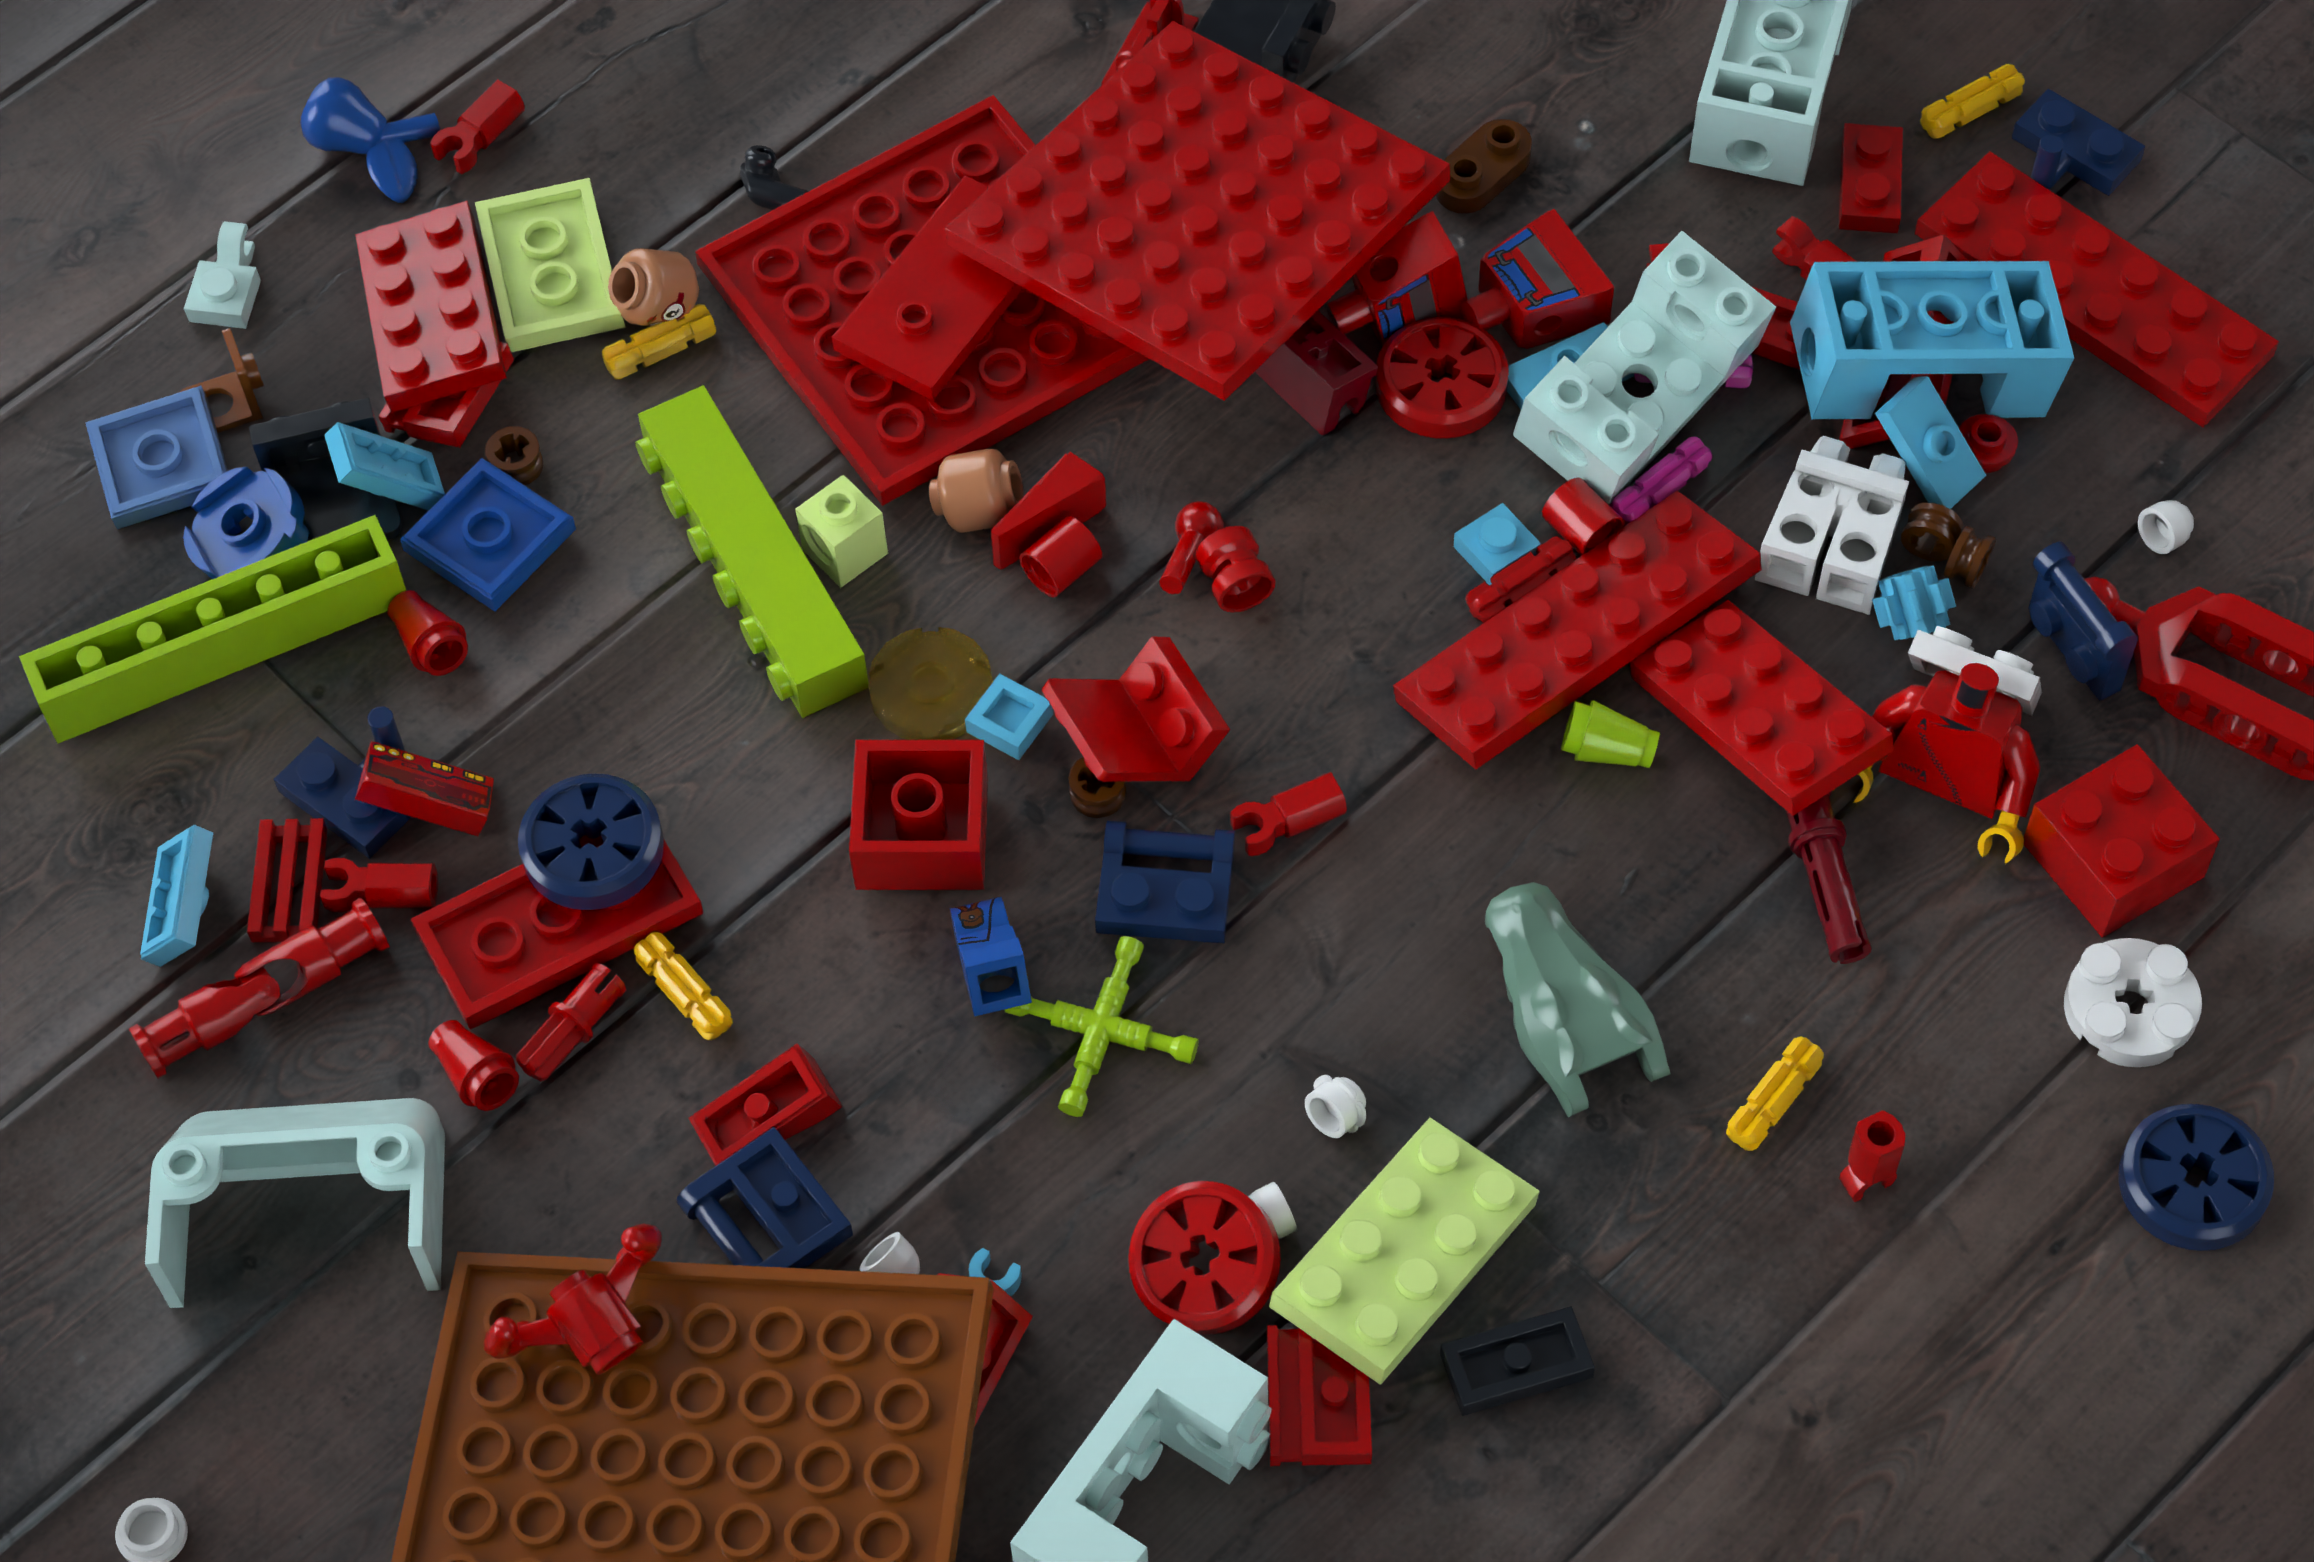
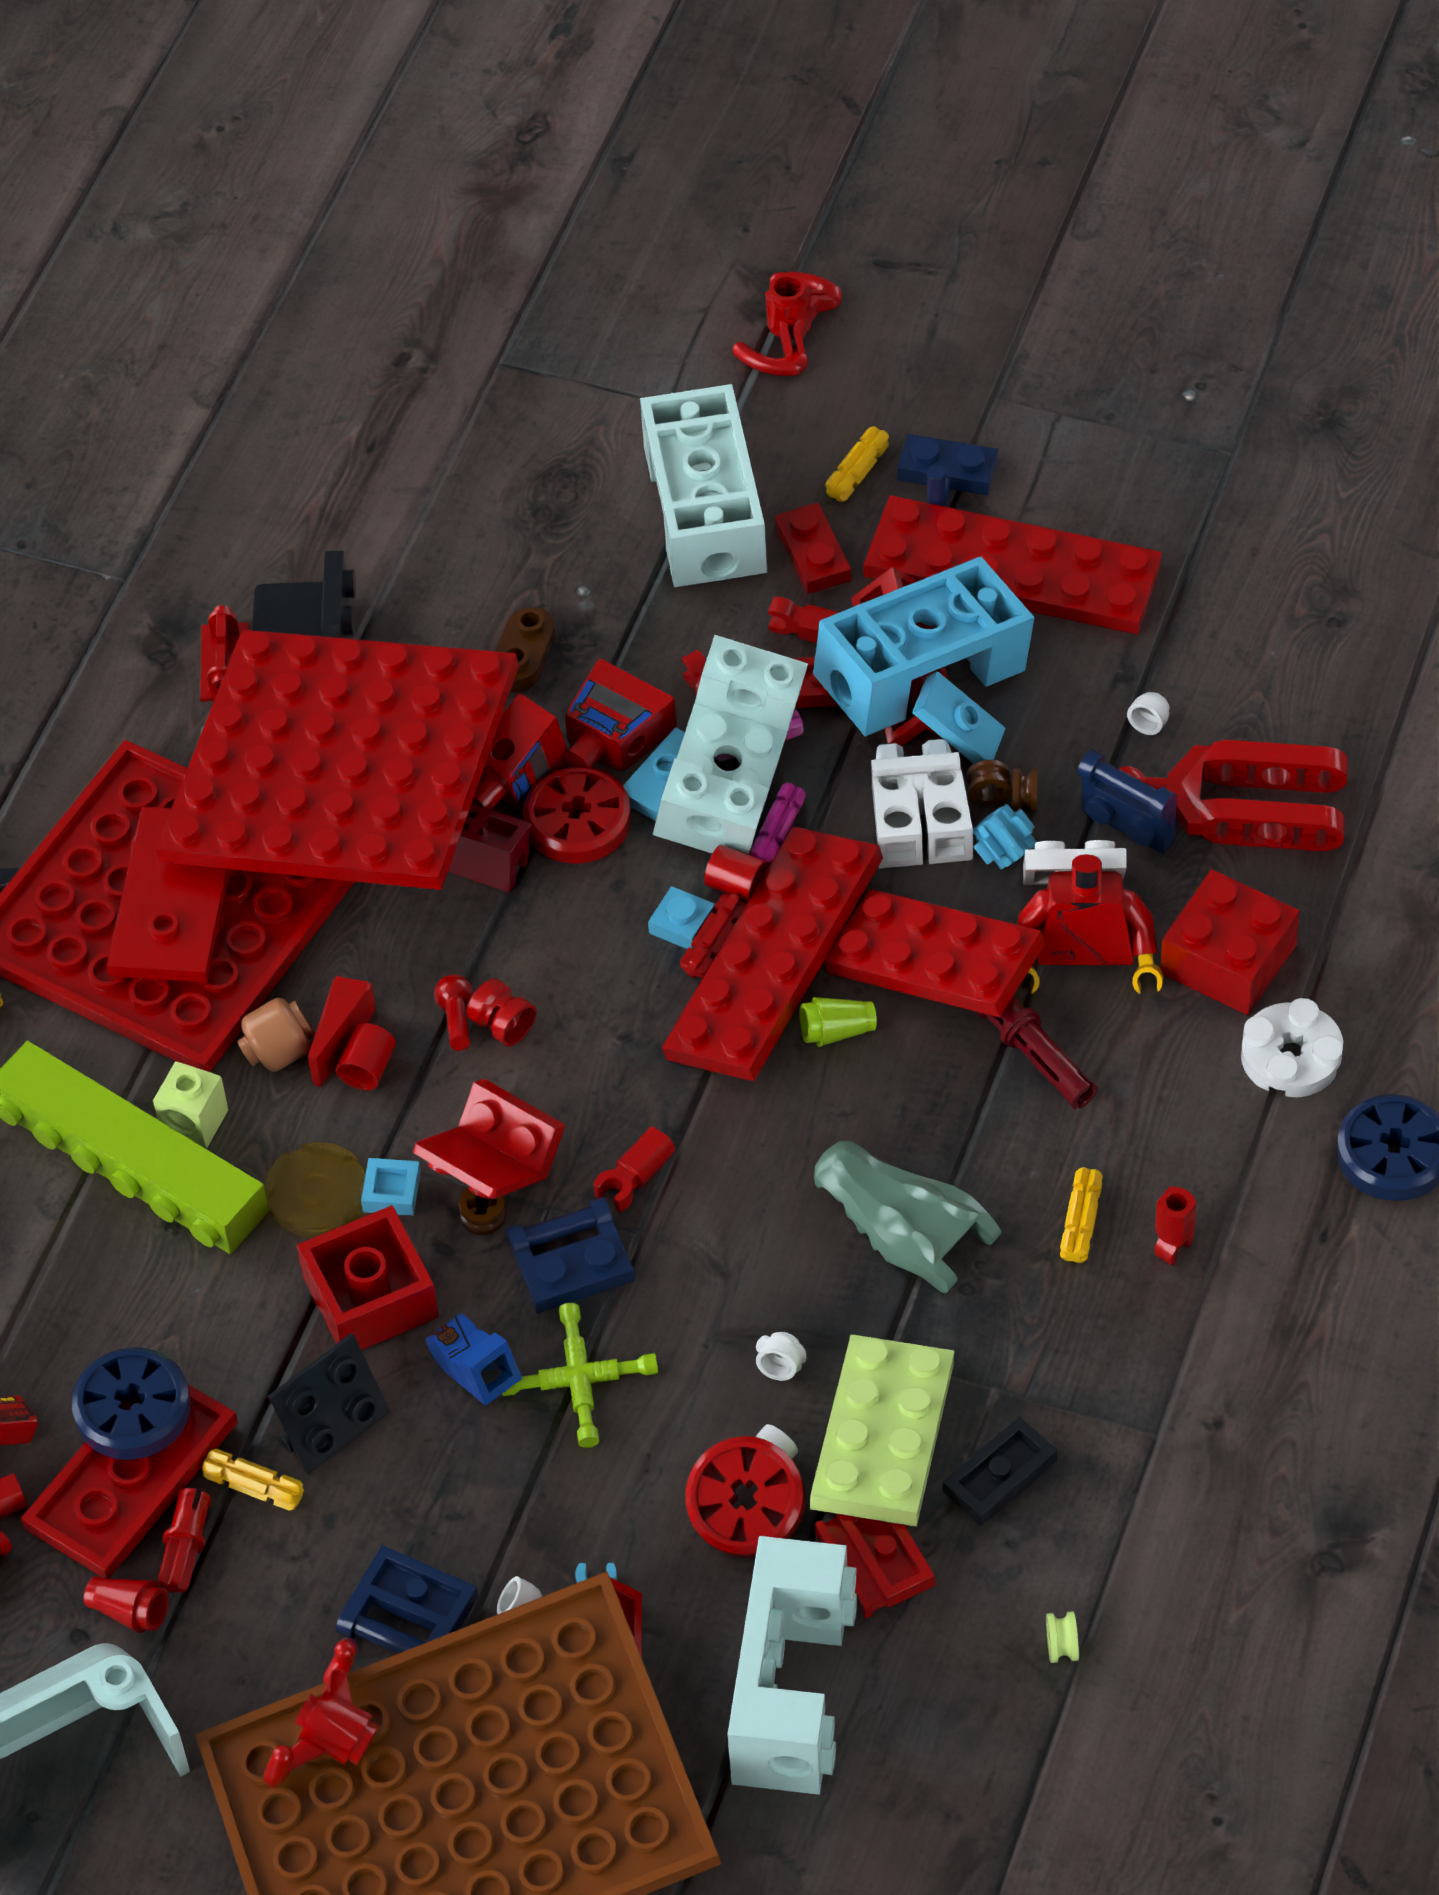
camera: 25 degrees left, 5 degrees down
red slope [688,1043,843,1166] -> none
red plate [1959,414,2018,473] -> none
none -> black hinge [268,1333,390,1474]

